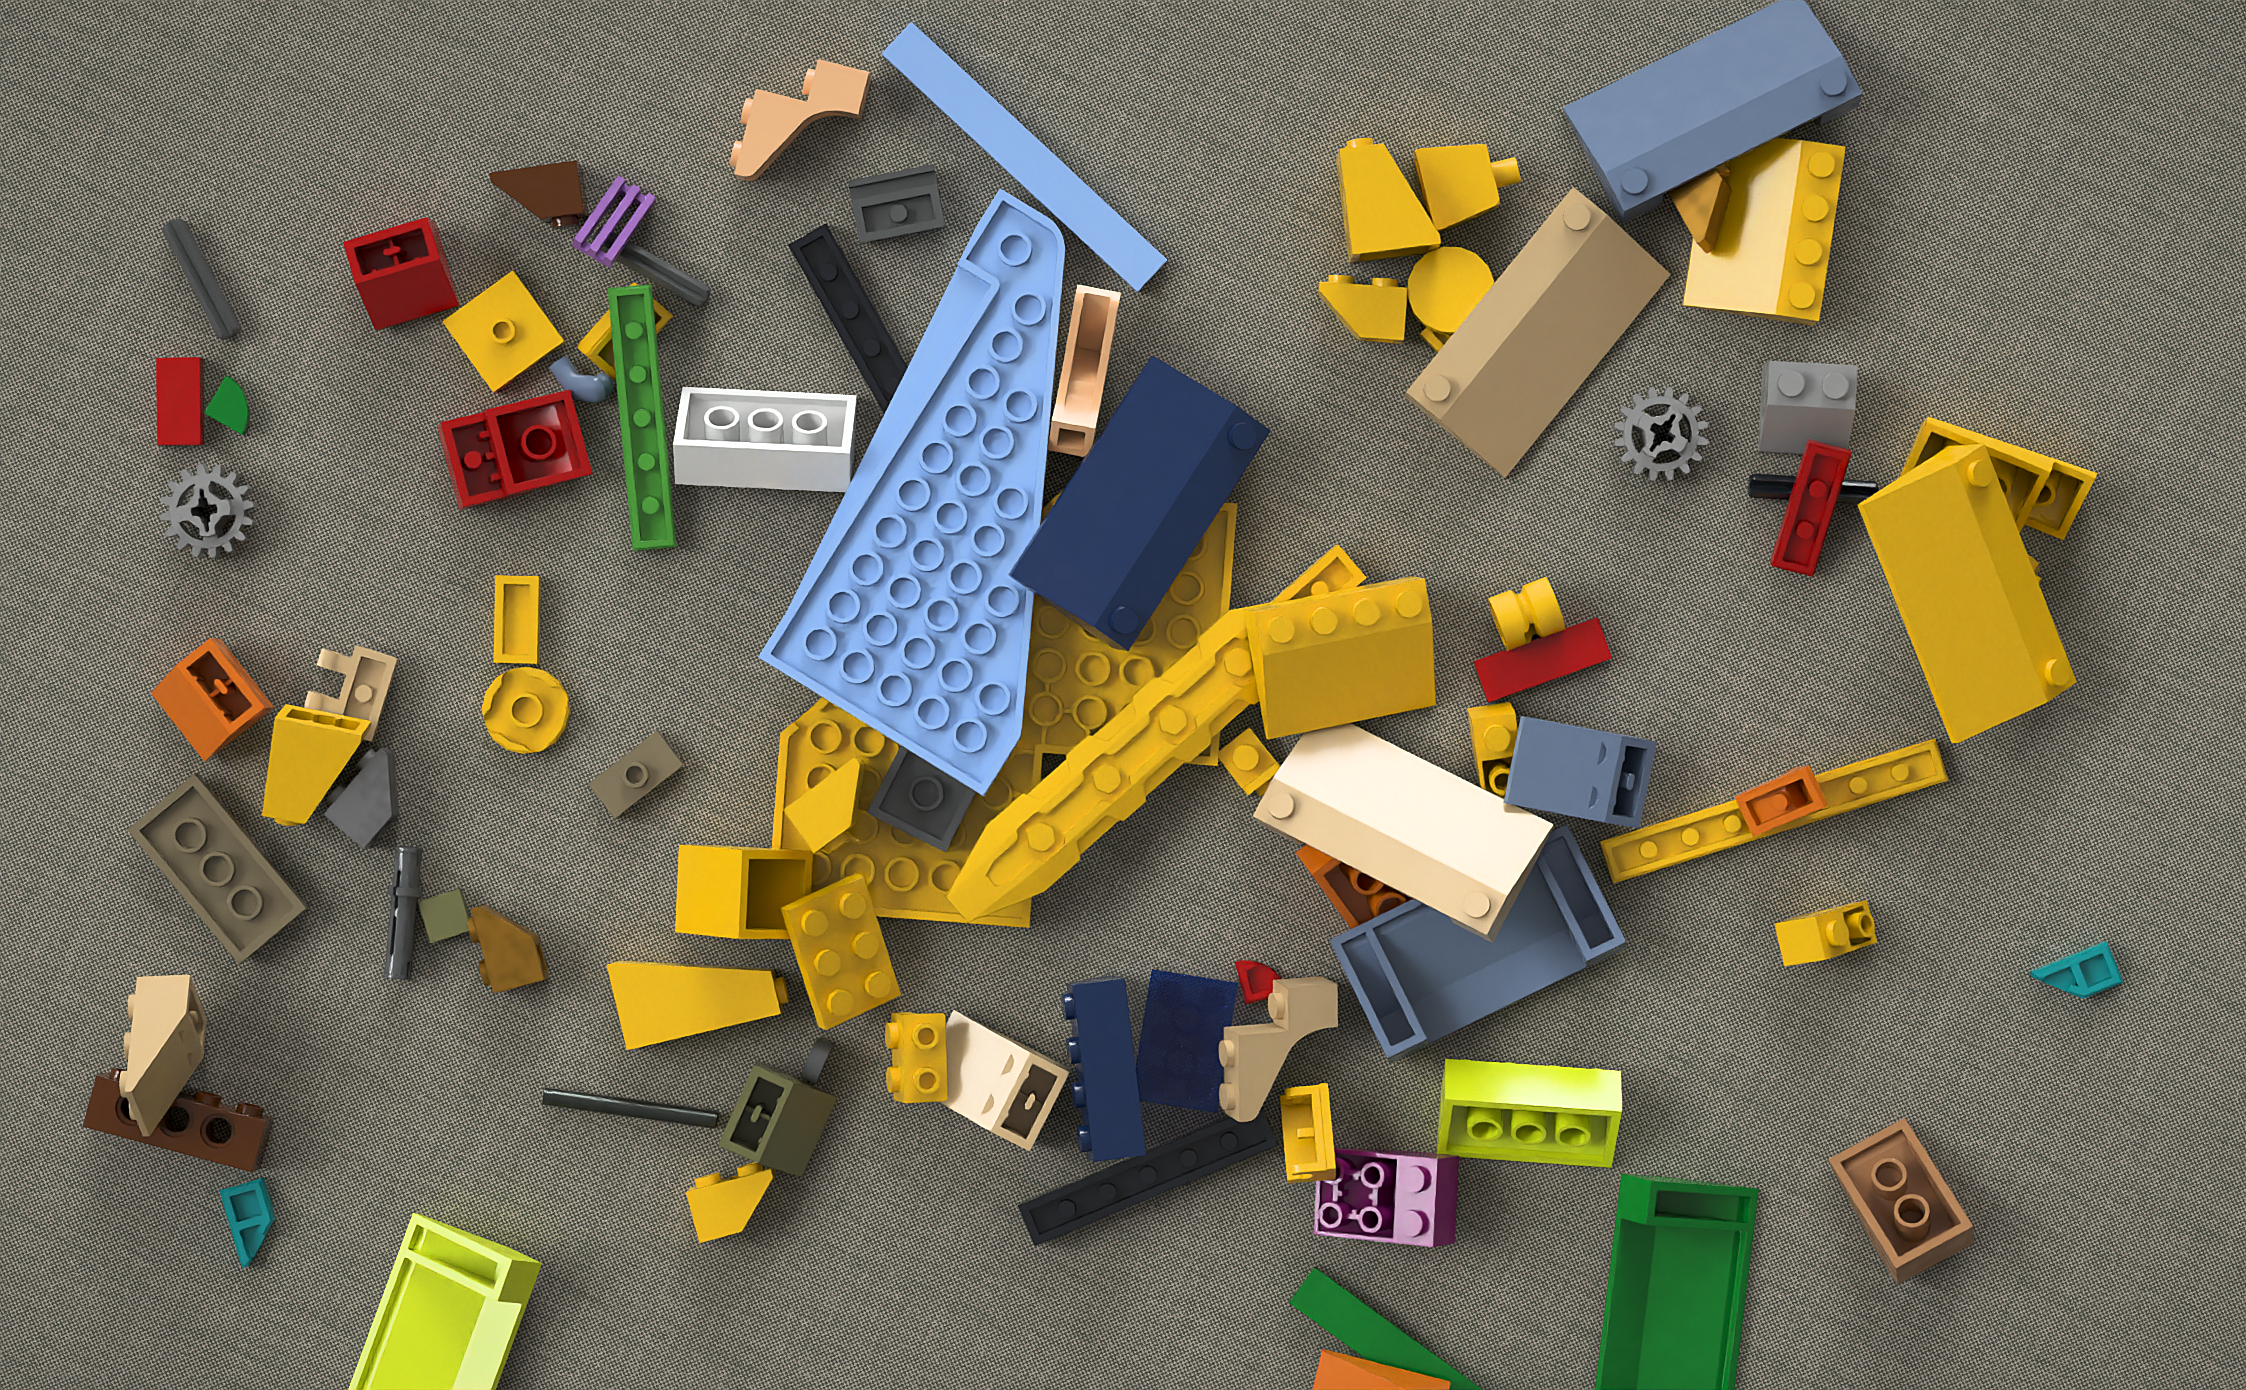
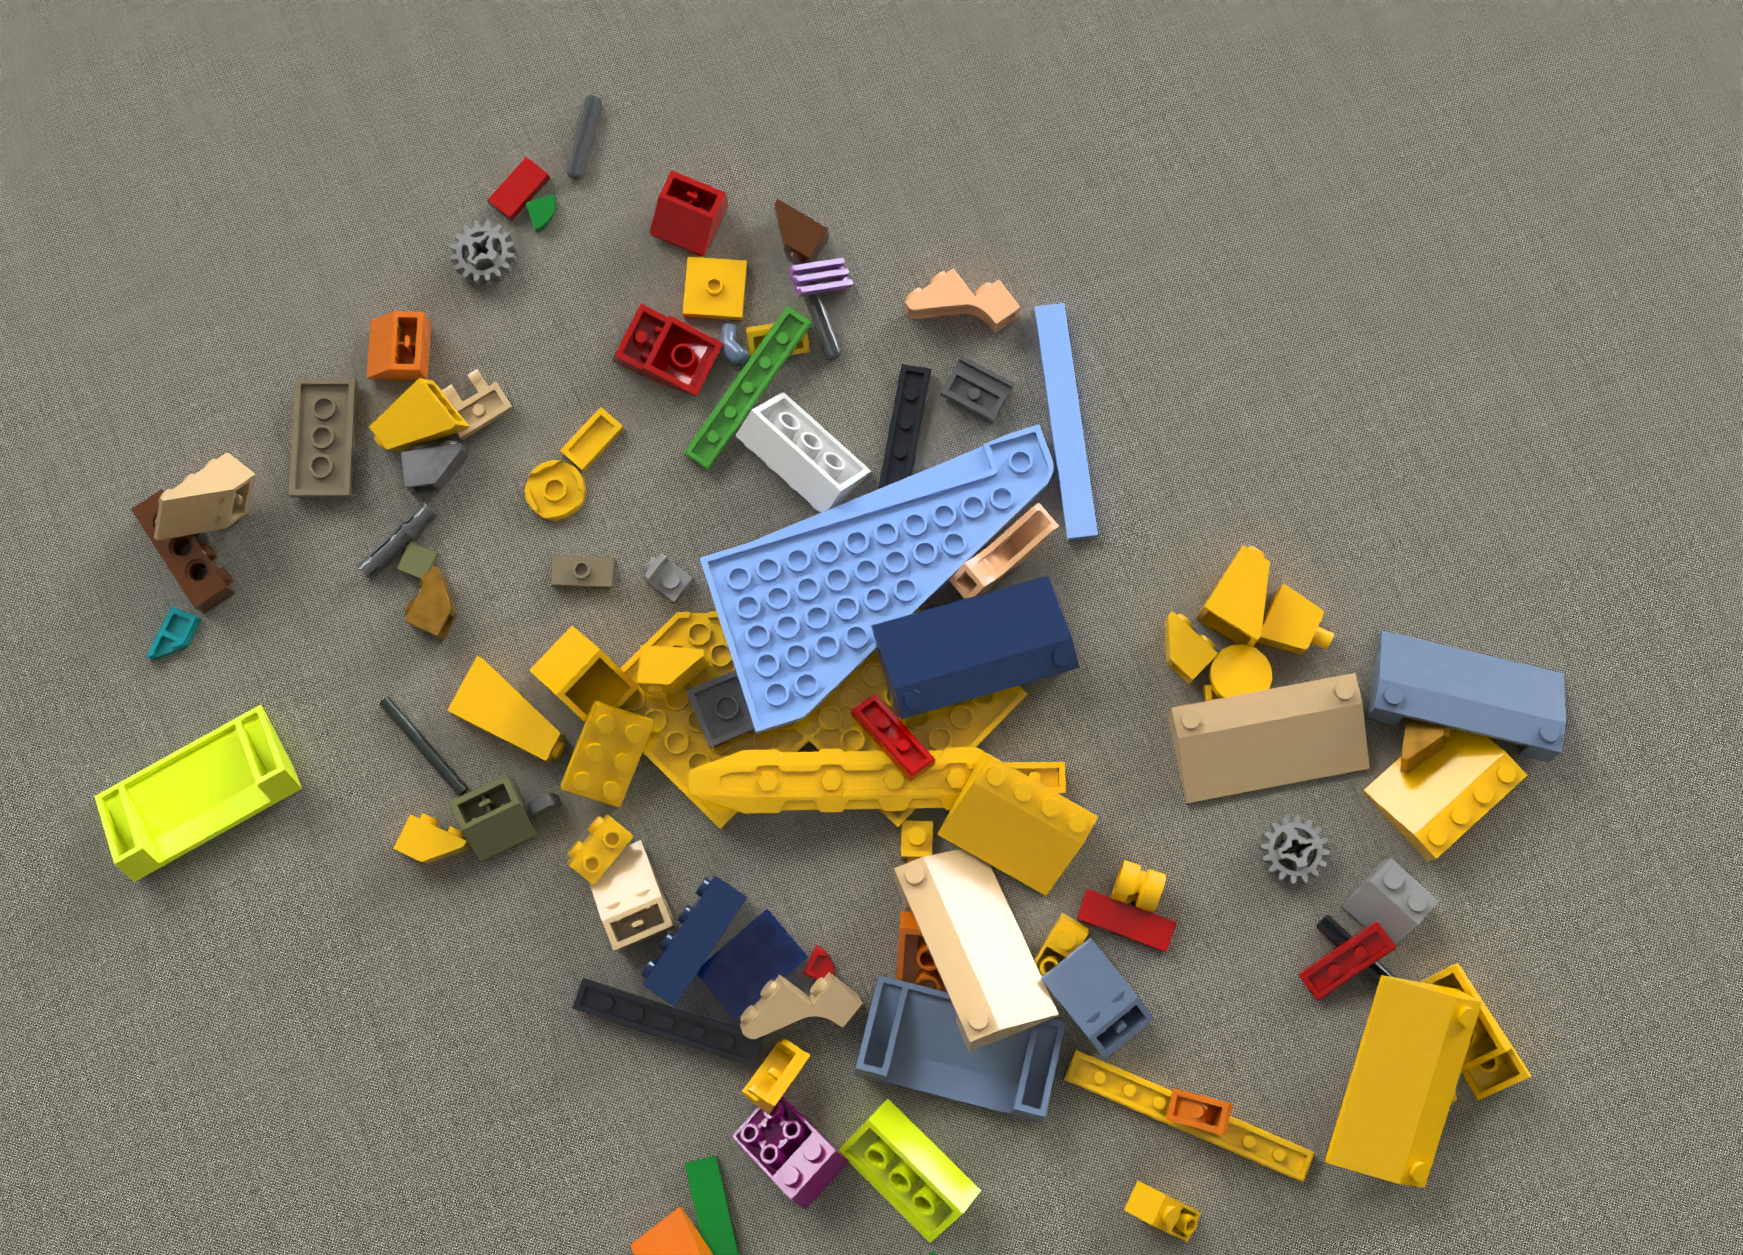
camera: 40 degrees right, 10 degrees down
none -> light grey bracket [643,553,694,604]
none -> red tile [851,693,936,782]

